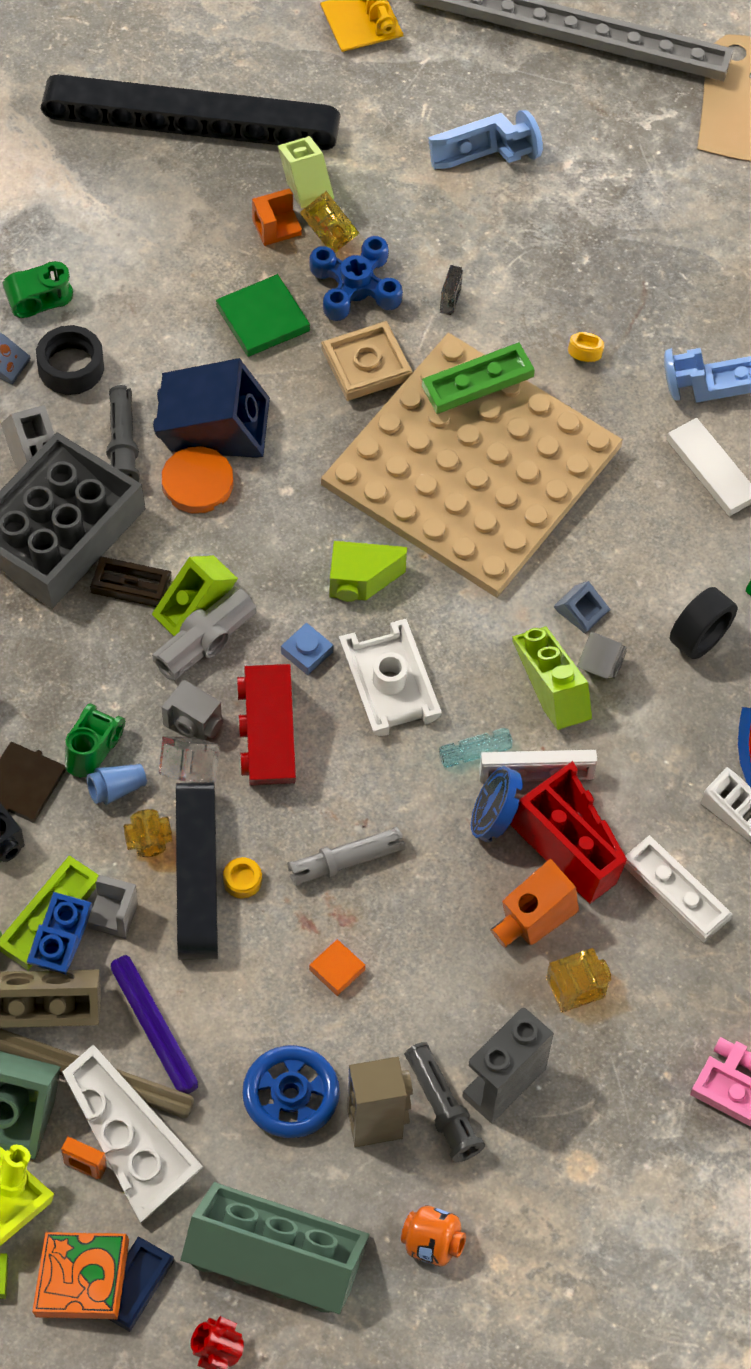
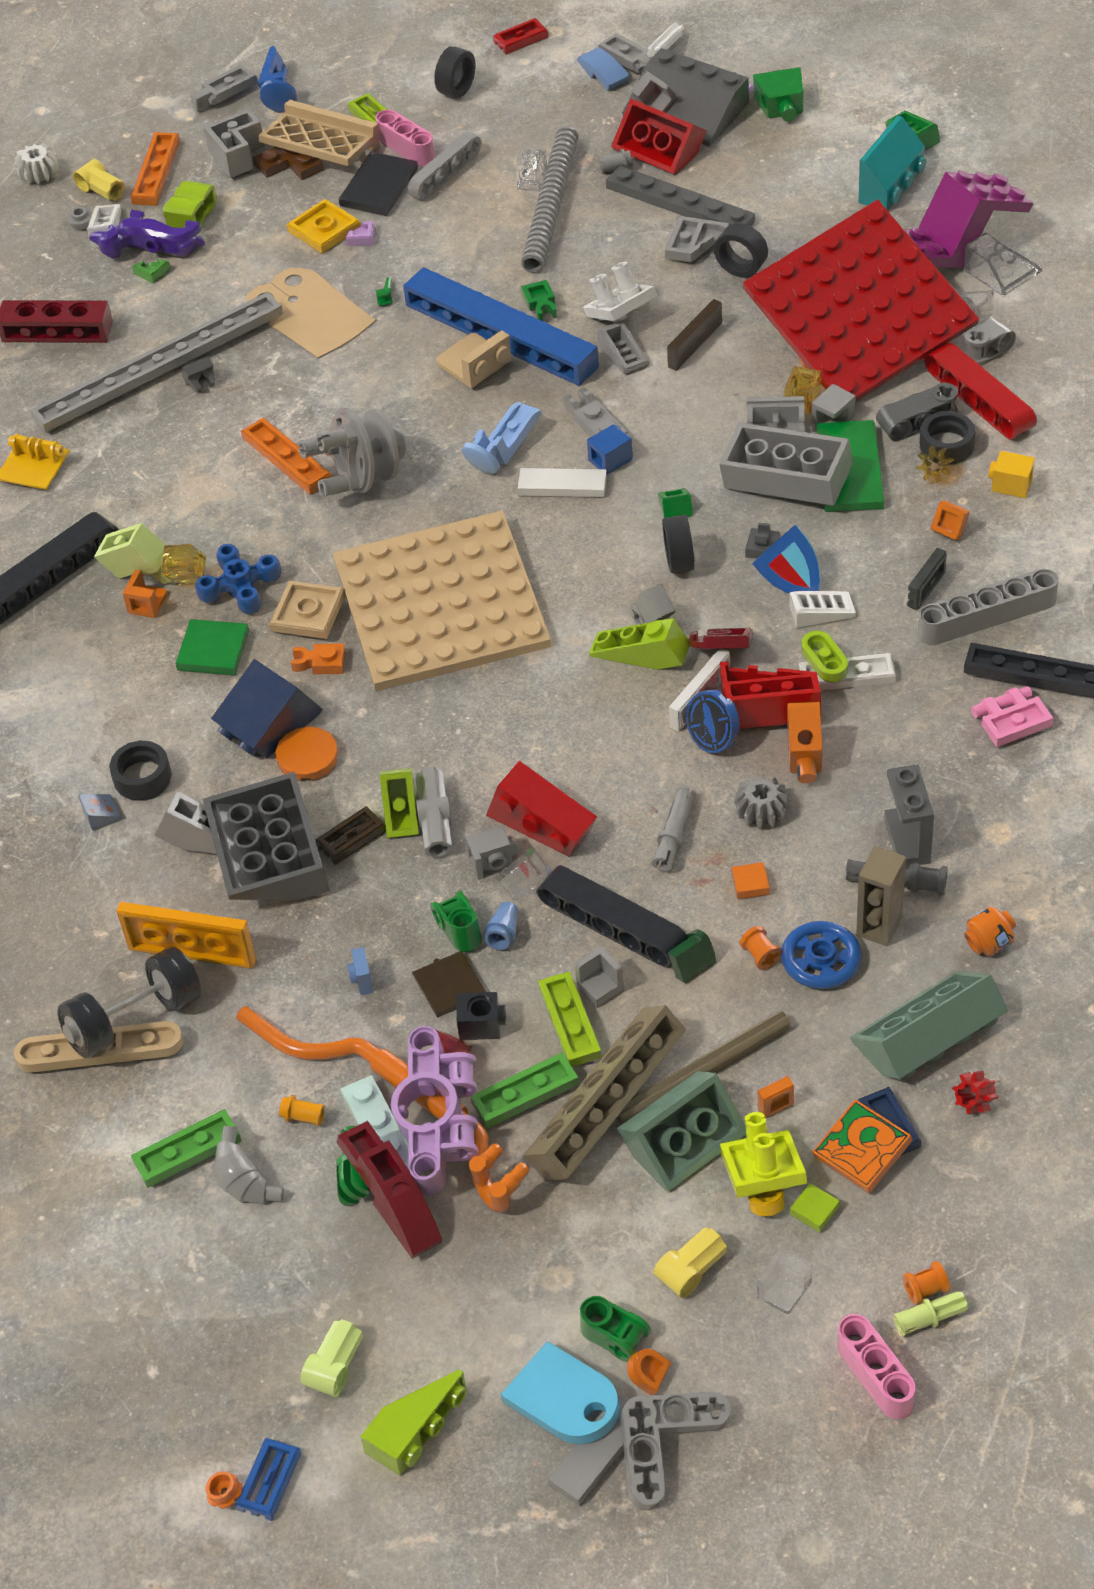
camera: 45 degrees left, 10 degrees down
green piece [3,261,73,318] -> none
blue slope [27,892,93,974] -> none
white wing [62,1045,203,1224] -> none
dark grey pin [106,385,140,482] -> none
dark purple axle [111,955,198,1094] -> none
clear yellow gear [123,809,173,857] -> none
yellow tile [223,857,262,899] -> none
medium blue plate [281,623,334,675] -> none
lime slope [329,541,407,602] -> none
white piece [339,619,442,736] -> none
bright green plate [422,342,535,414] -> none
light blue piece [428,110,543,169] -> none
clear light blue axle [439,728,513,768] -> none
clear smoke tile [440,265,463,315] -> none
clear yellow brick [546,948,611,1013] -> none
sand blue slope [553,581,611,633] -> none
yellow tile [568,332,604,362] -> none
none -> dark grey tile [182,356,215,393]
none -> orange tile [241,417,332,495]
none -> orange plate [291,643,346,674]
none -> light grey piece [298,408,406,497]
none -> dark green tile [668,929,716,983]
none -> dark red tile [689,627,753,649]
none -> light grey gear [734,774,789,830]
none -> orange bush [739,926,782,970]
none -> lime plate [801,631,848,682]

